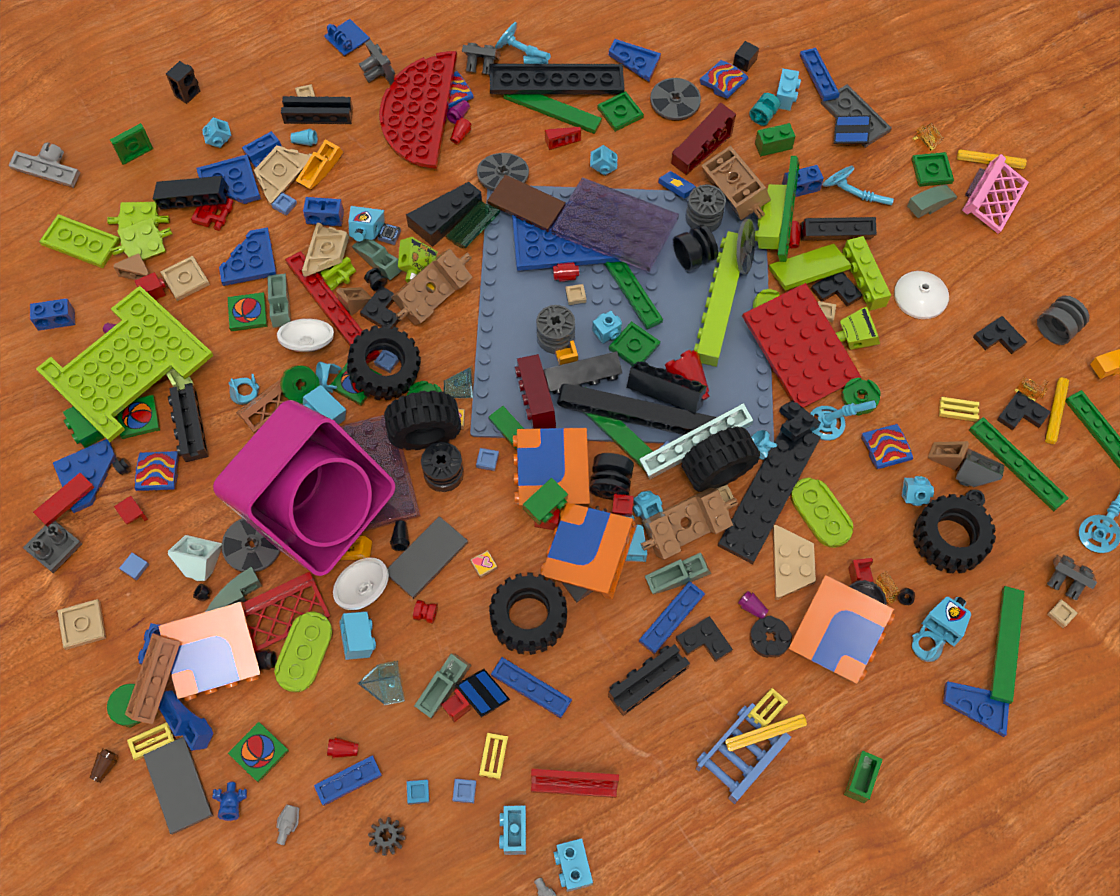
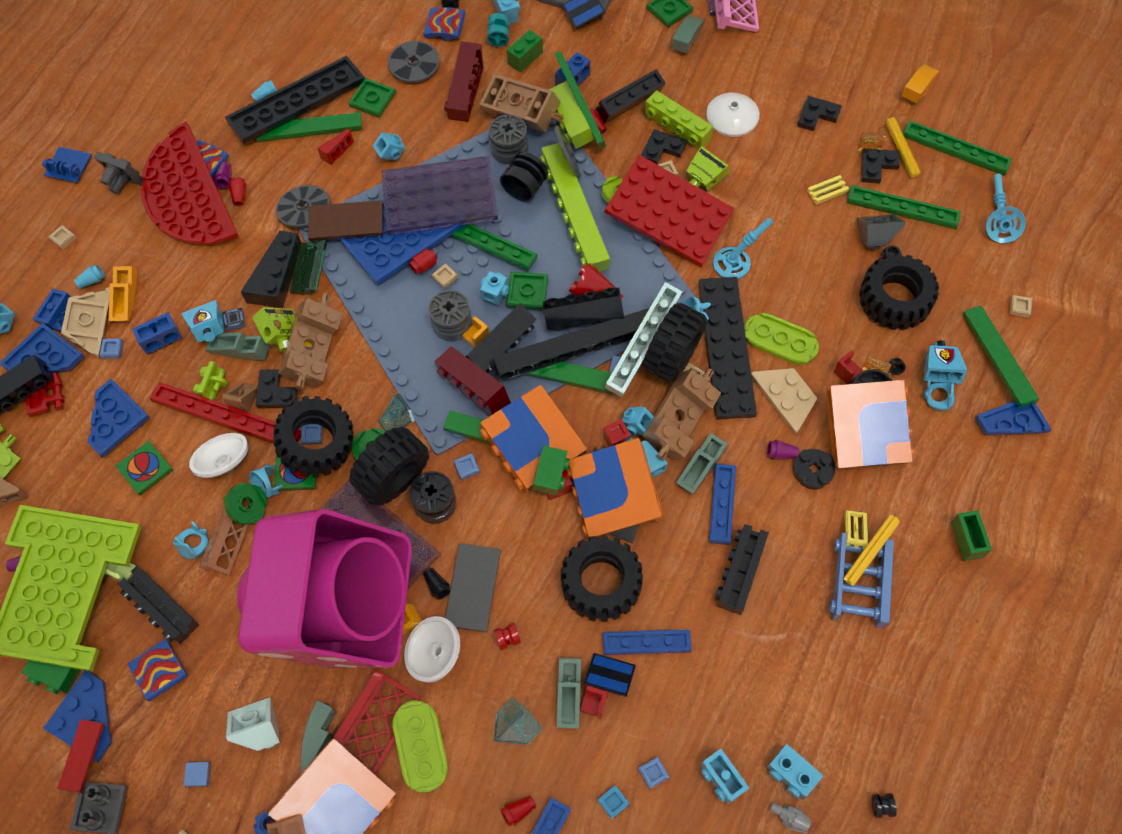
camera: 30 degrees left, 0 degrees up
black plate [113,457,131,475] -> none
red panel [114,496,148,525] -> none
tile [117,395,160,439] -> none
red brick [134,272,166,300] -> none
tan tile [160,256,210,301] -> none
black hinge [193,583,211,601] -> none
dark grey piece [222,519,280,572] -> none
black cone [255,649,277,670] -> none
sand green slope [268,273,291,327] -> none
black brick [281,96,353,124] -> none
tan wing [302,223,349,276] -> none
medium azure brick [303,385,346,424] -> none
medium azure brick [339,612,376,660] -> none
black wheel [364,268,387,291] -> none
dark grey plate [462,42,501,75] -> none
tile [470,550,498,578] -> none
light yellow tile [479,733,508,780] -> none
medium azure dish [495,22,551,60] -> none
red fence [531,769,619,798] -> none
black wheel [589,453,634,500] -> none
blue wing [608,39,661,82] -> none
blue tile [658,171,696,198] -> none
black plate [676,616,733,662] -> none
lime tile [769,244,851,291] -> none
black plate [779,400,821,442] -> none
medium azure dish [822,166,894,205] -> none
green plate [841,378,881,416] -> none
slope [861,424,913,469] -> none
medium azure brick [902,476,934,506] -> none
medium nougat slope [928,441,969,470] -> none
dark grey wheel [1037,295,1090,345] -> none
dark grey plate [1047,555,1097,600] -> none

